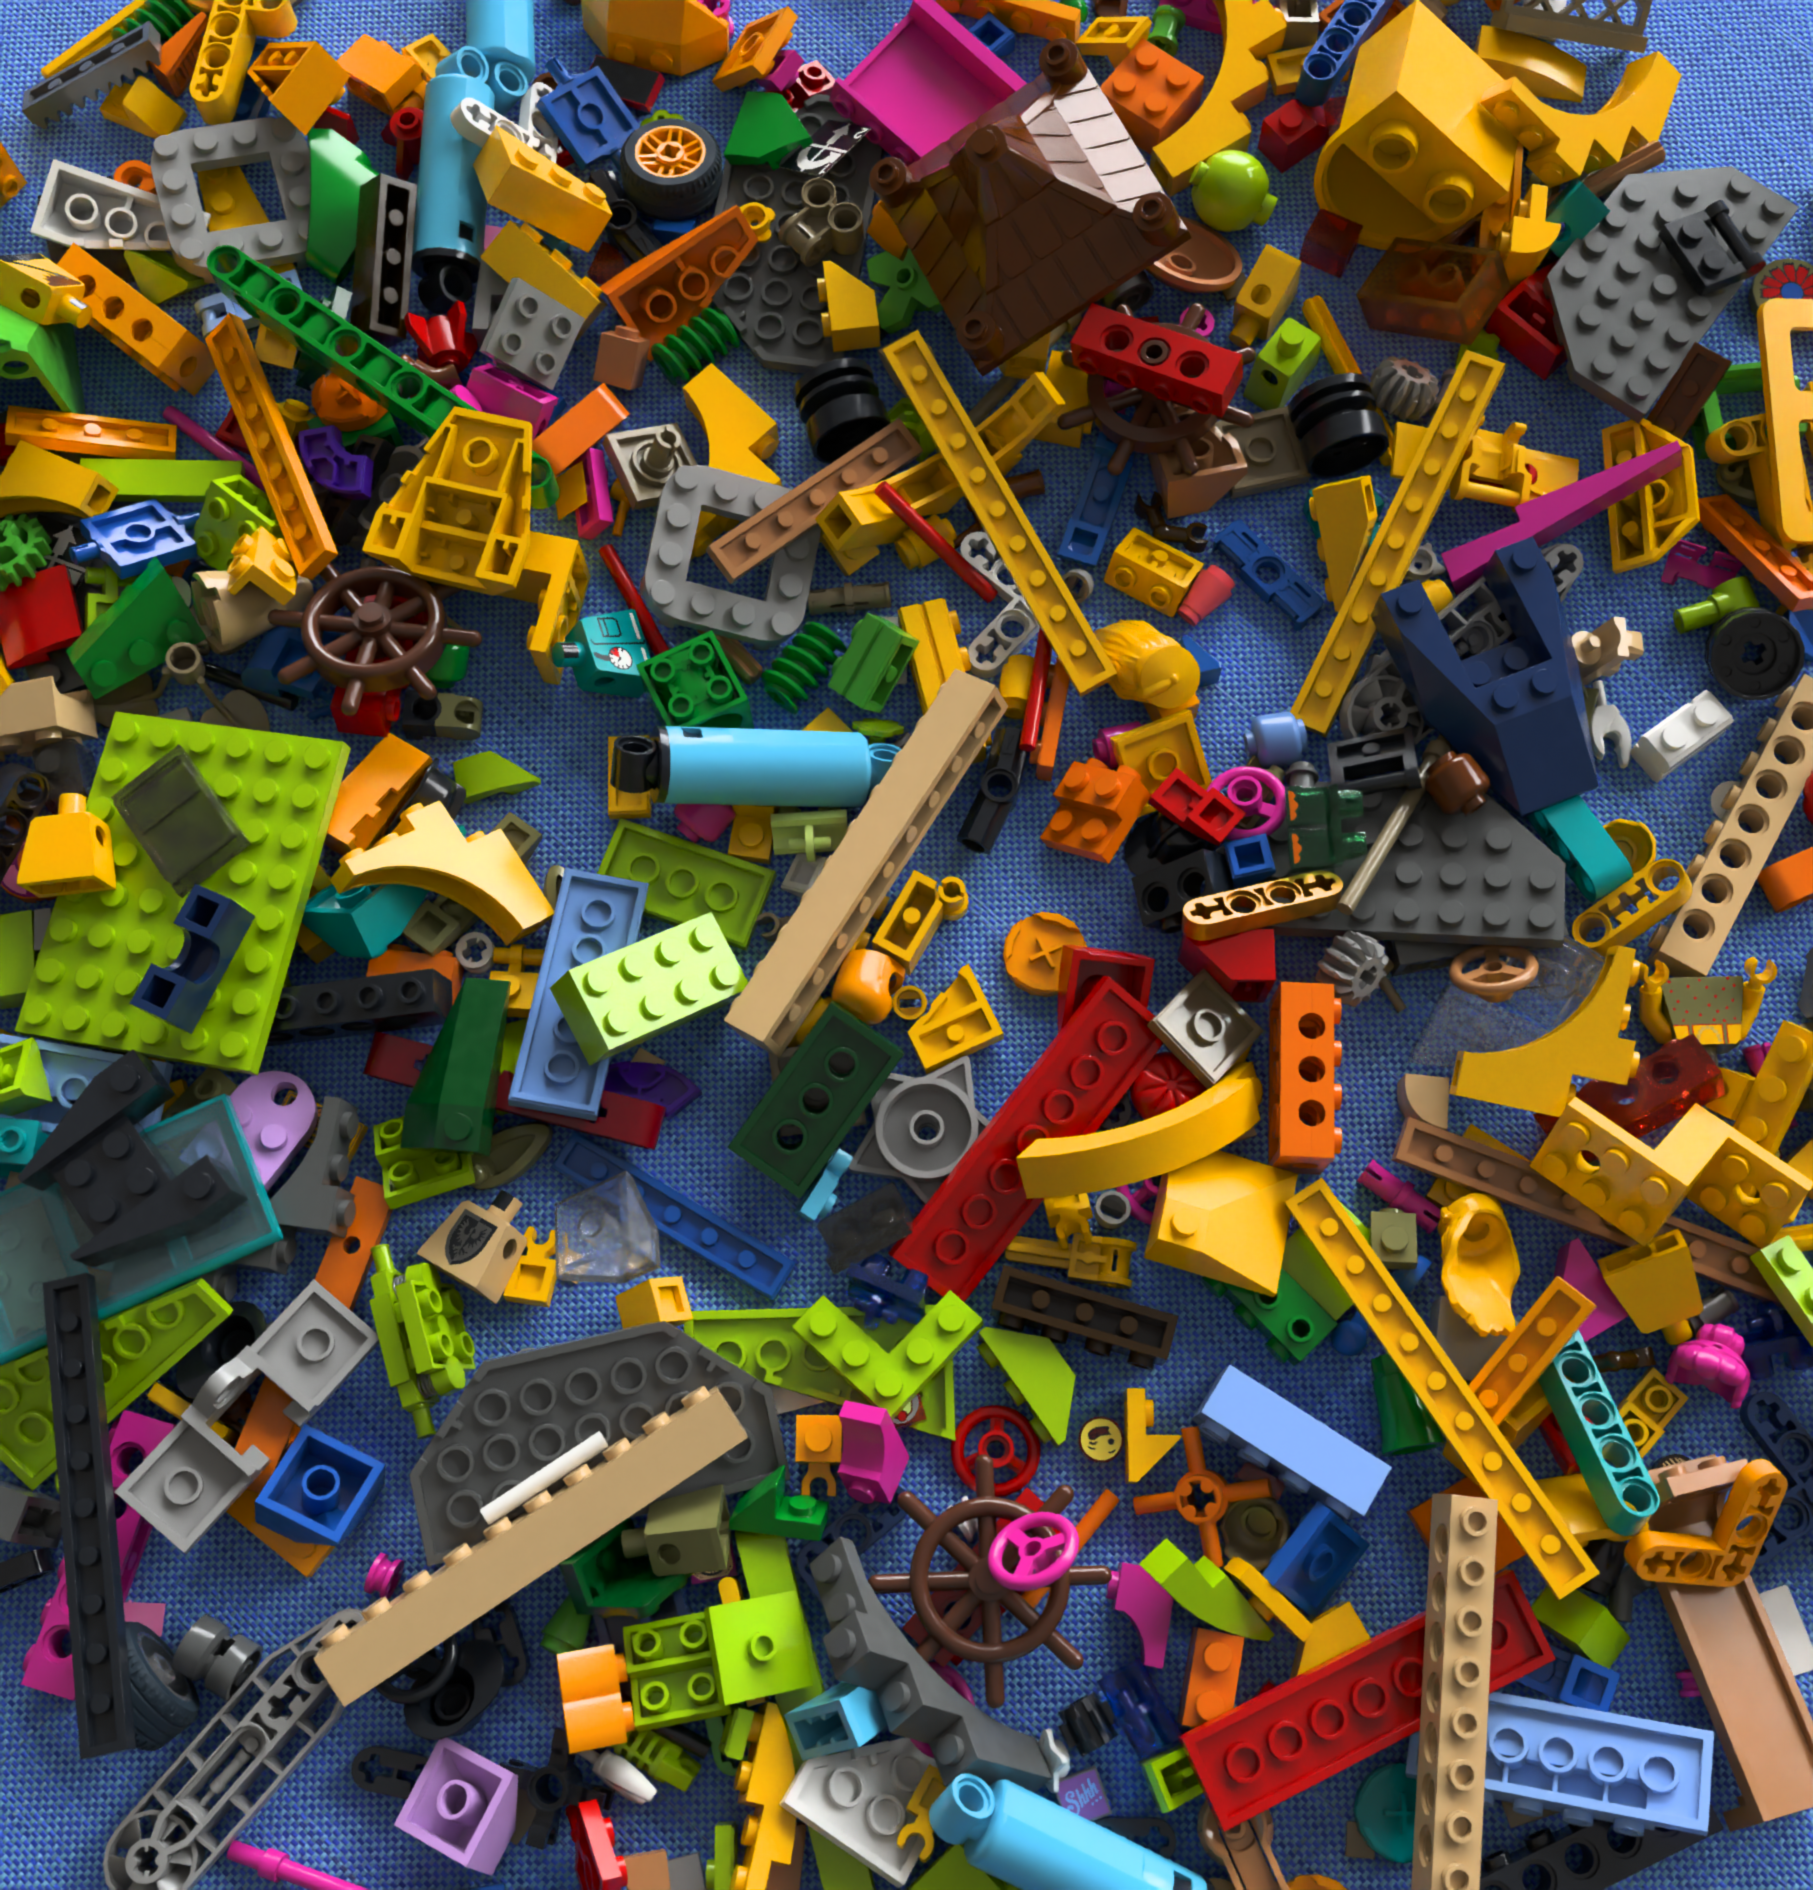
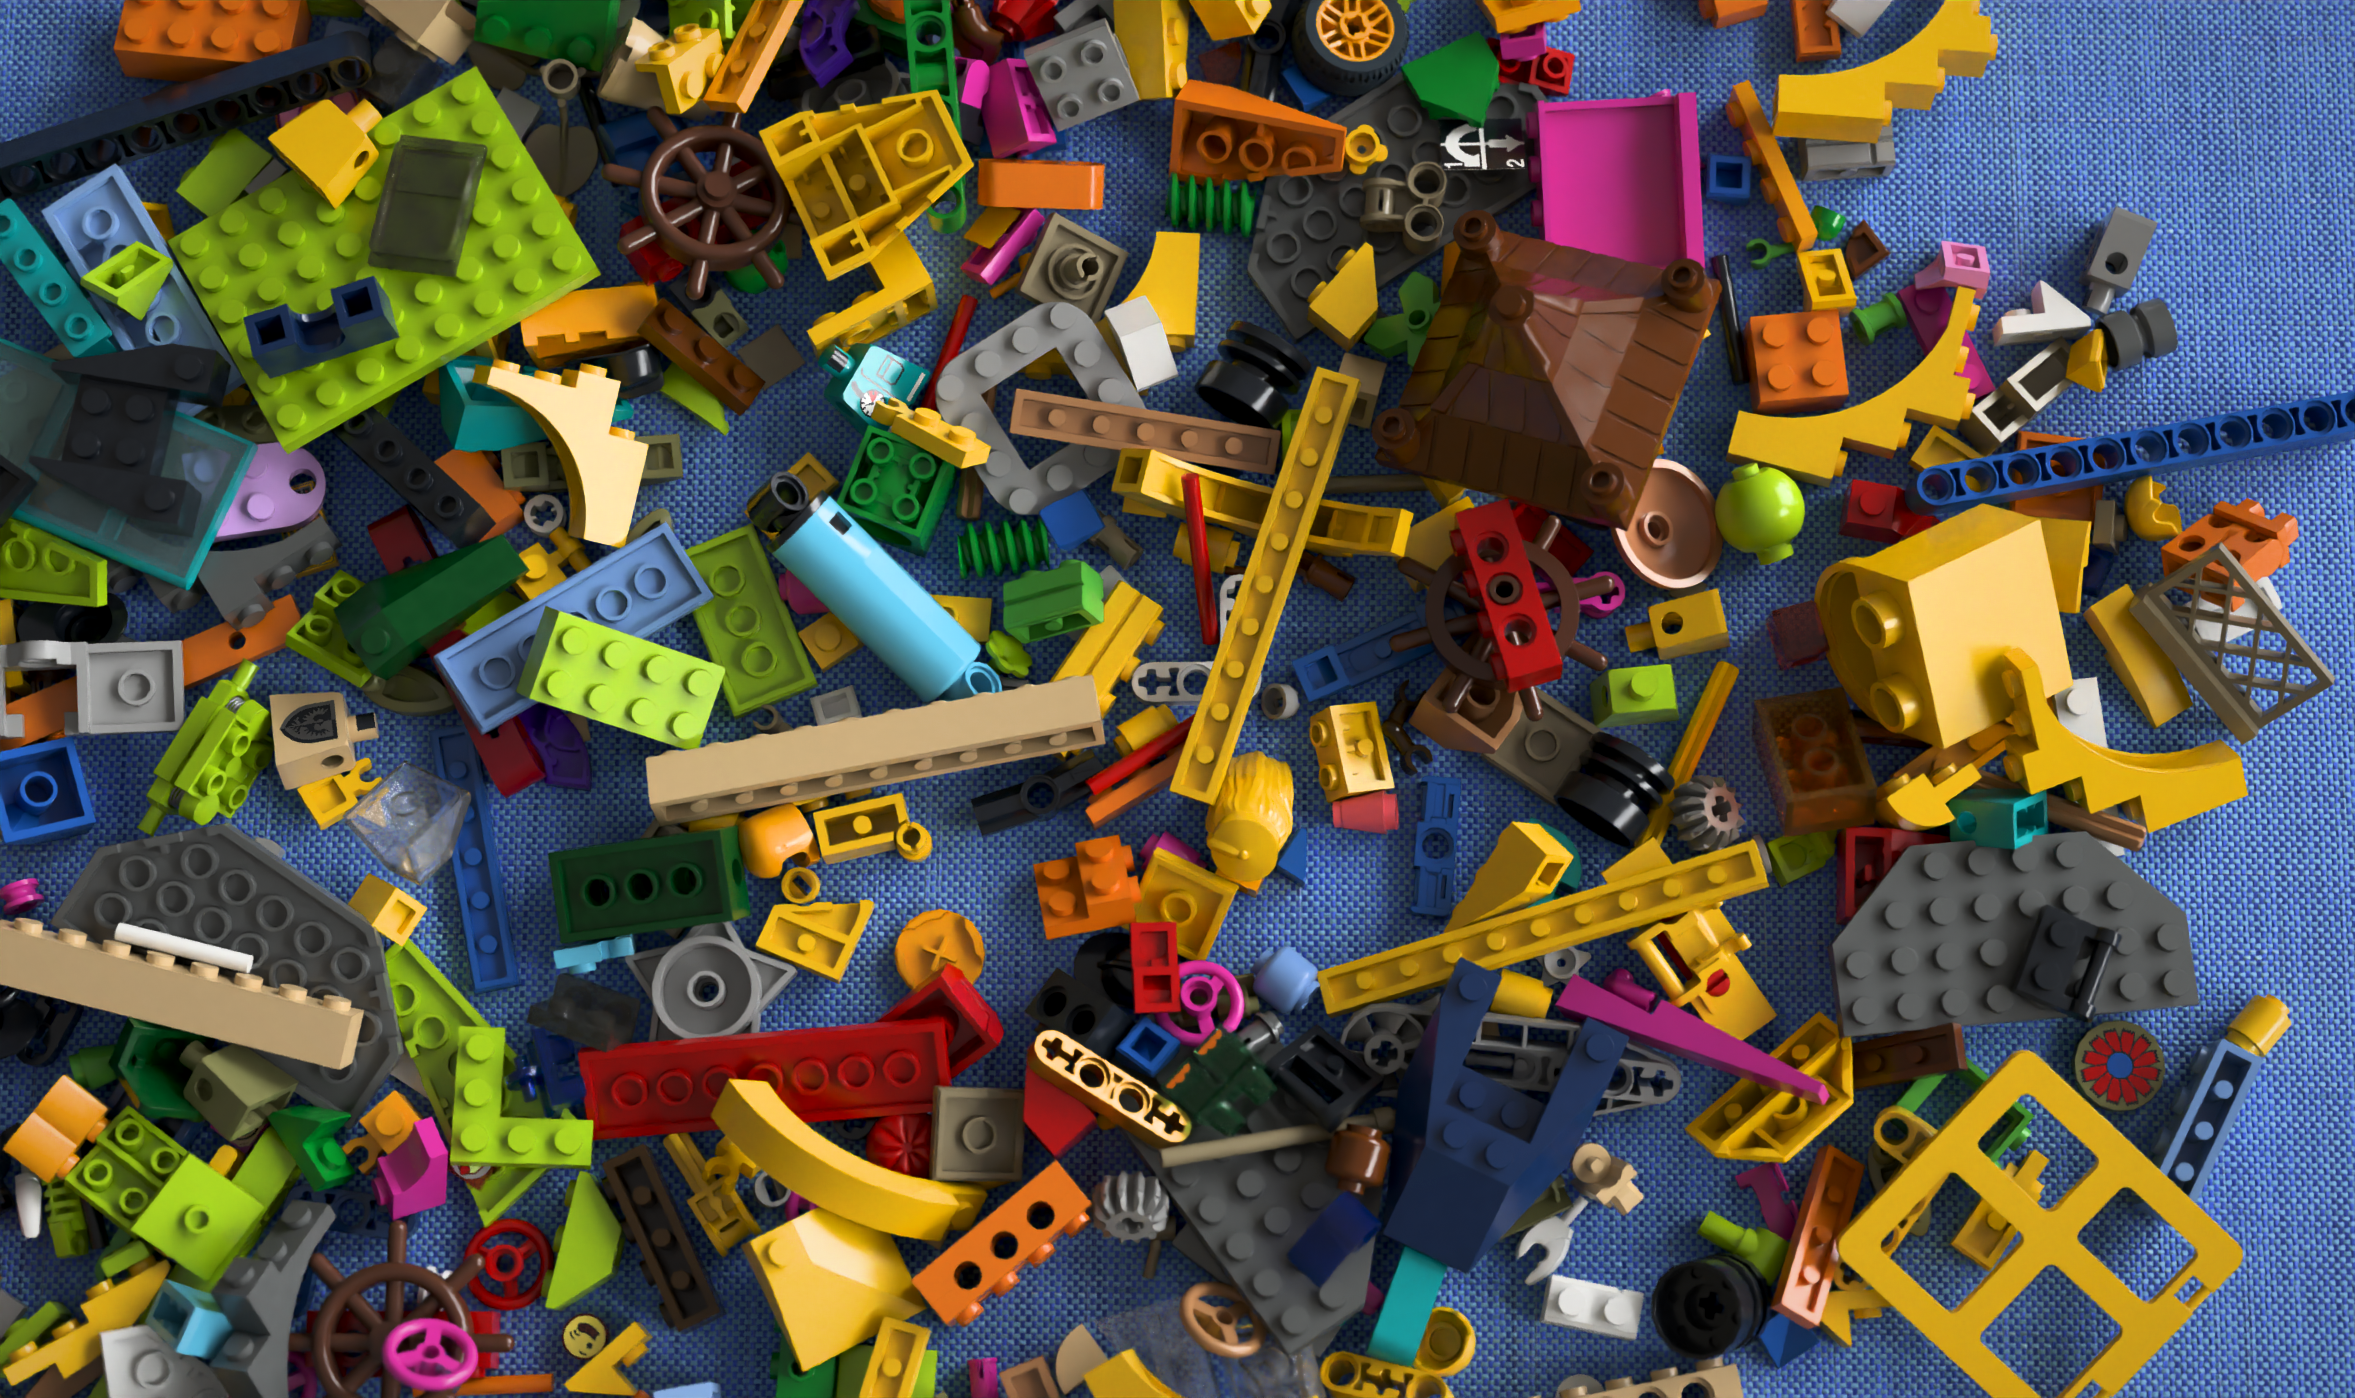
camera: 45 degrees right, 5 degrees up
nougat brick [593,325,650,390] -> none
yellowish green hips [771,806,848,862] -> none
none -> reddish brown plate [636,297,766,416]
none -> dark tan sticker [737,324,805,391]
none -> yellow plate [871,398,991,469]
none -> blue slope [1038,489,1106,551]
none -> white slope [1104,295,1178,392]
none -> clear blue panel [1287,1191,1382,1288]
none -> dark pink arm [1603,968,1658,1013]

